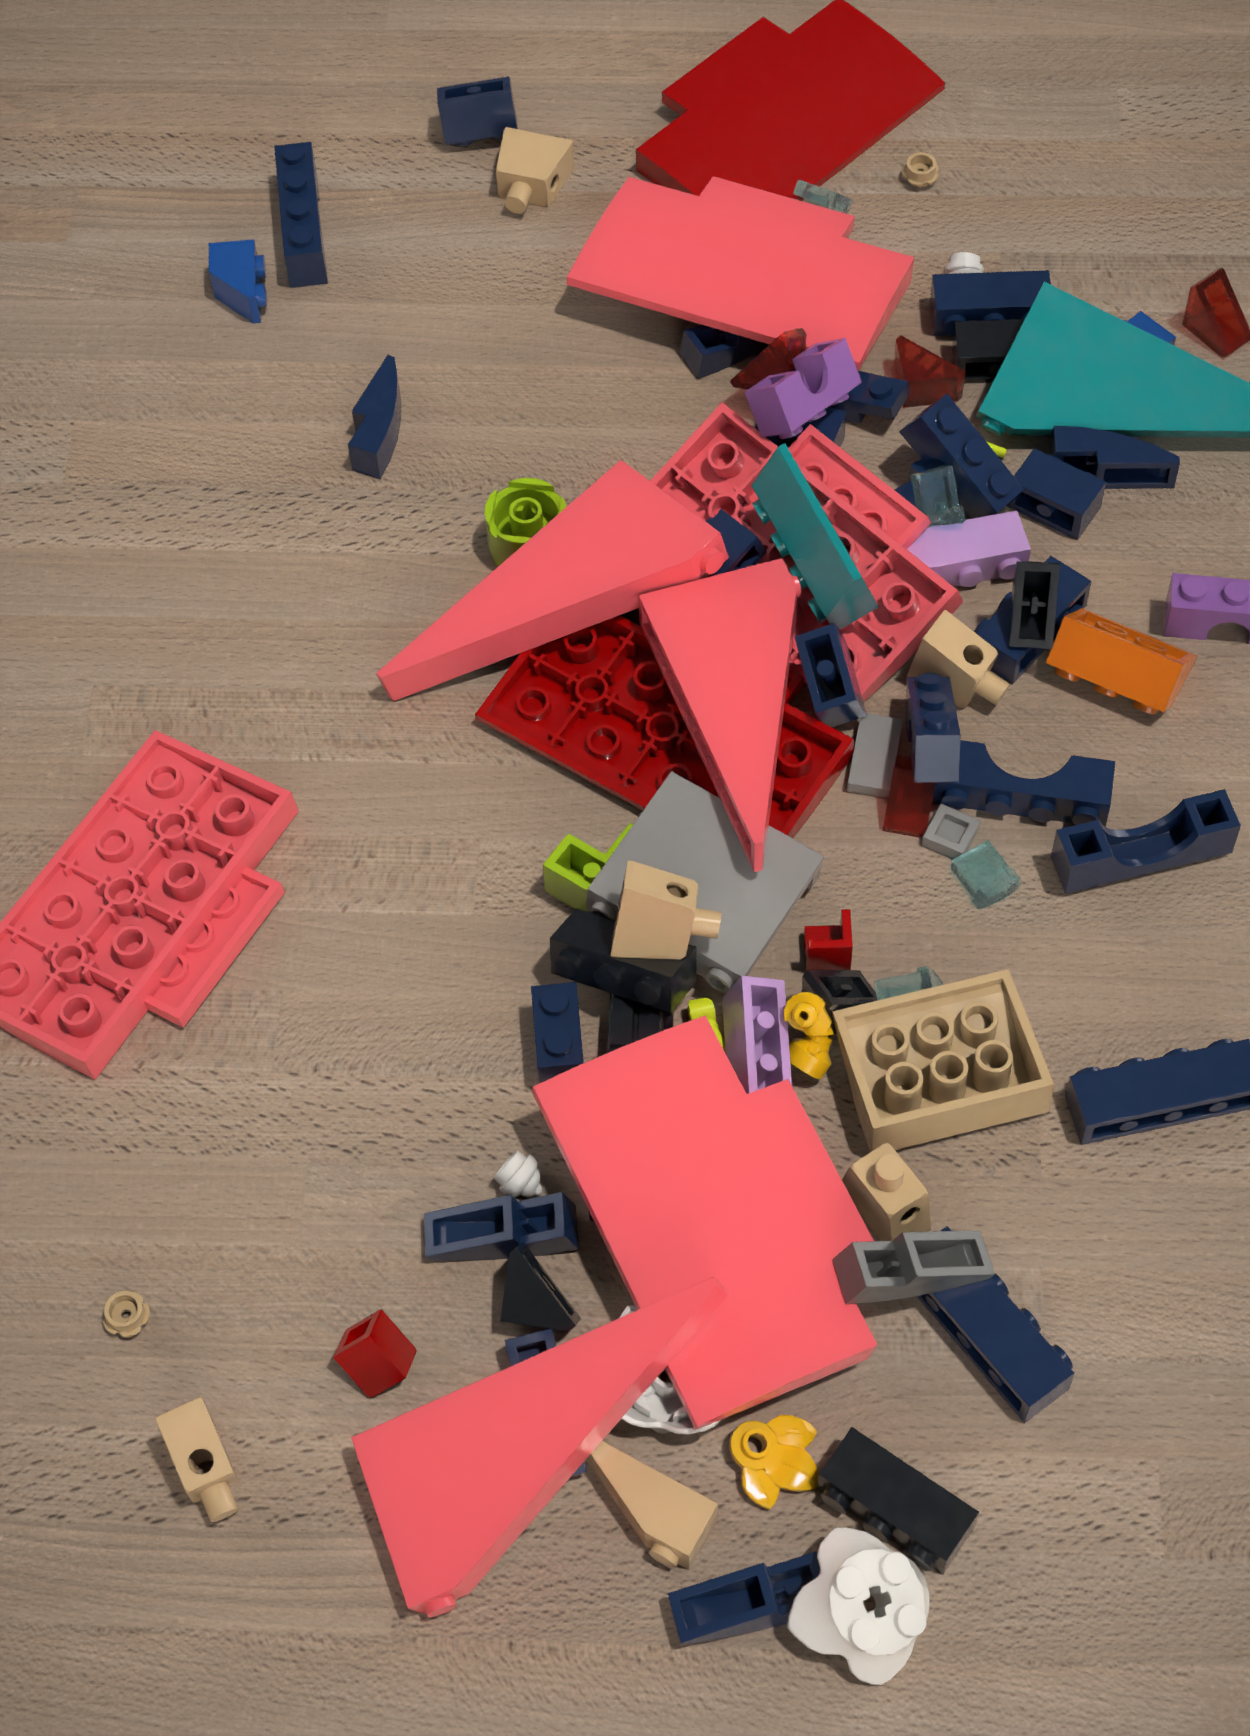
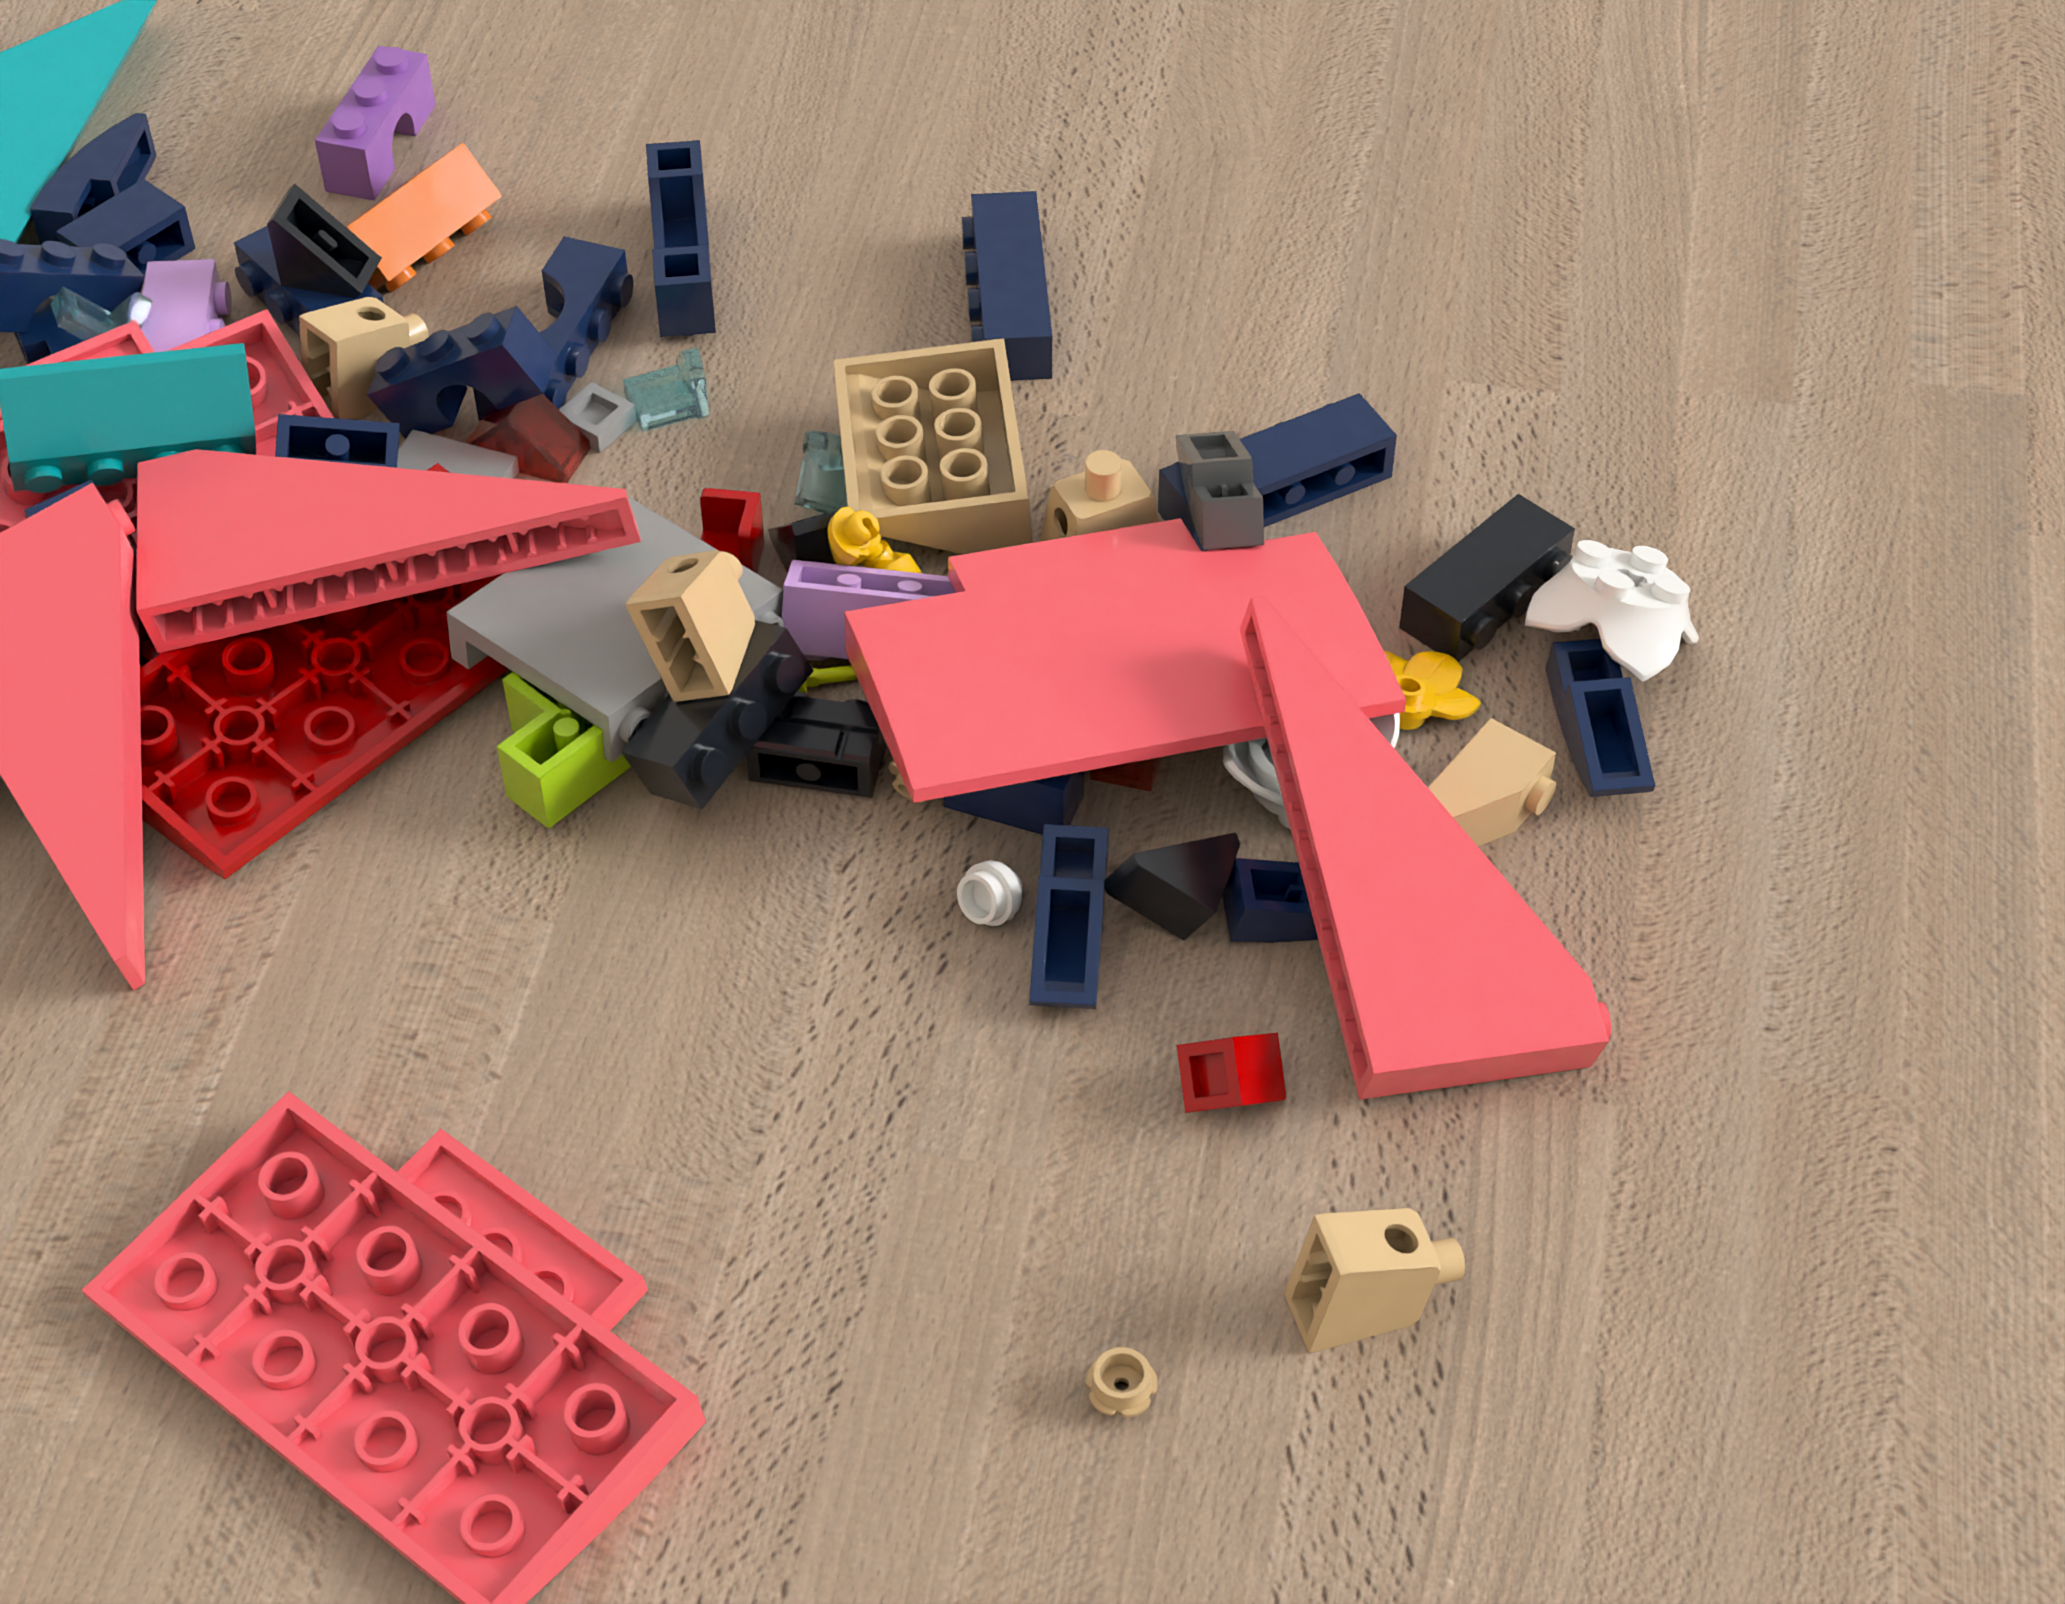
camera: 85 degrees left, 10 degrees down
dark blue brick [531,982,584,1083] -> none

